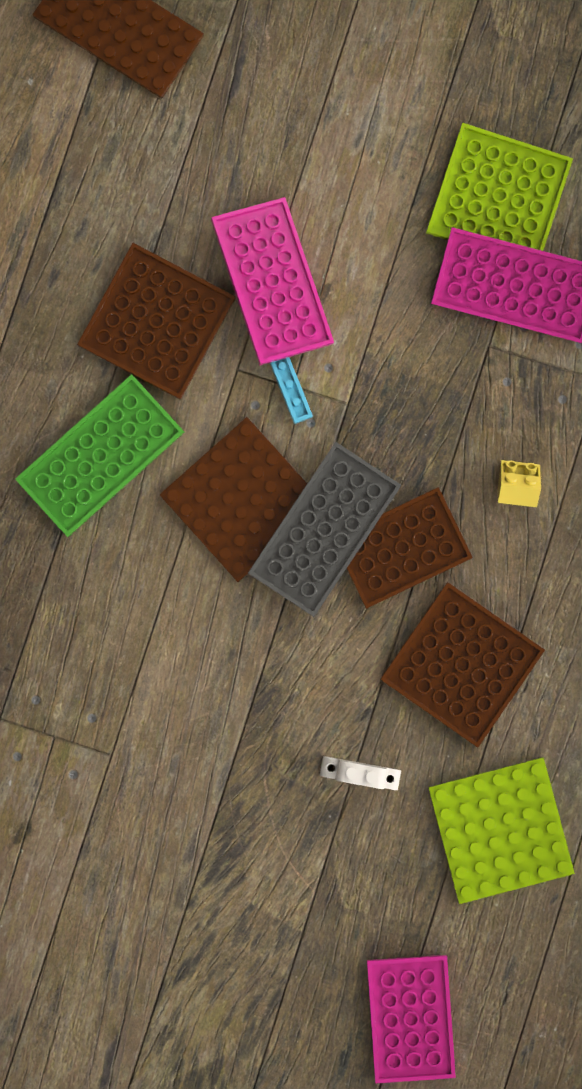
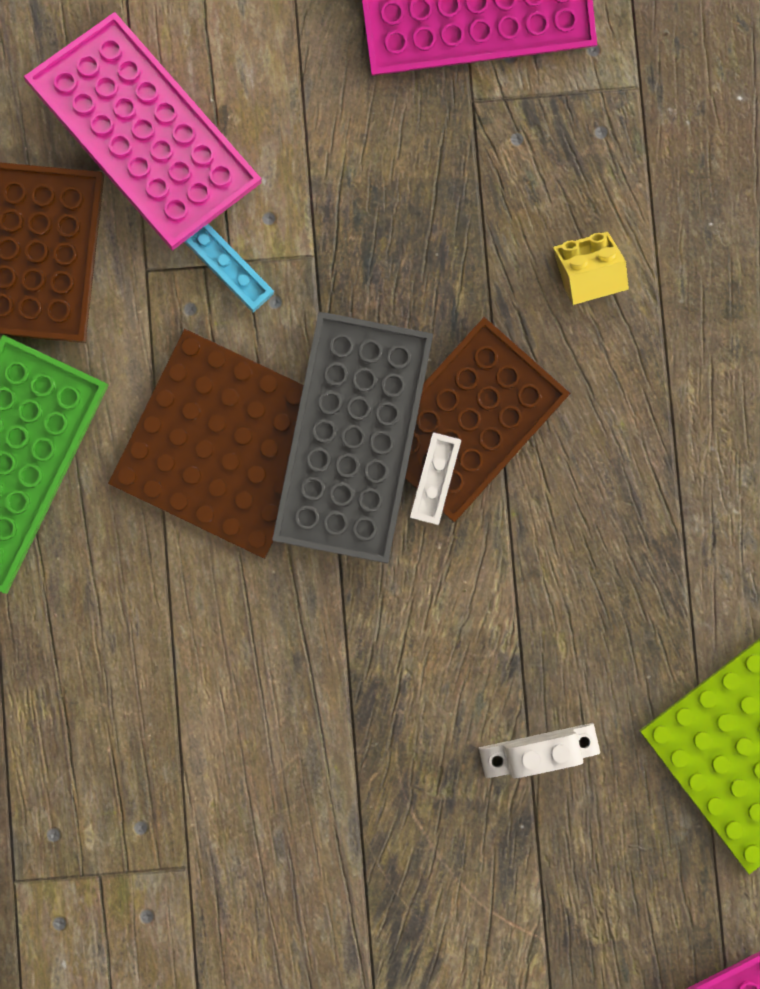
camera: 20 degrees left, 0 degrees up
reddish brown plate [380,582,545,748] -> none
none -> white plate [410,432,461,525]

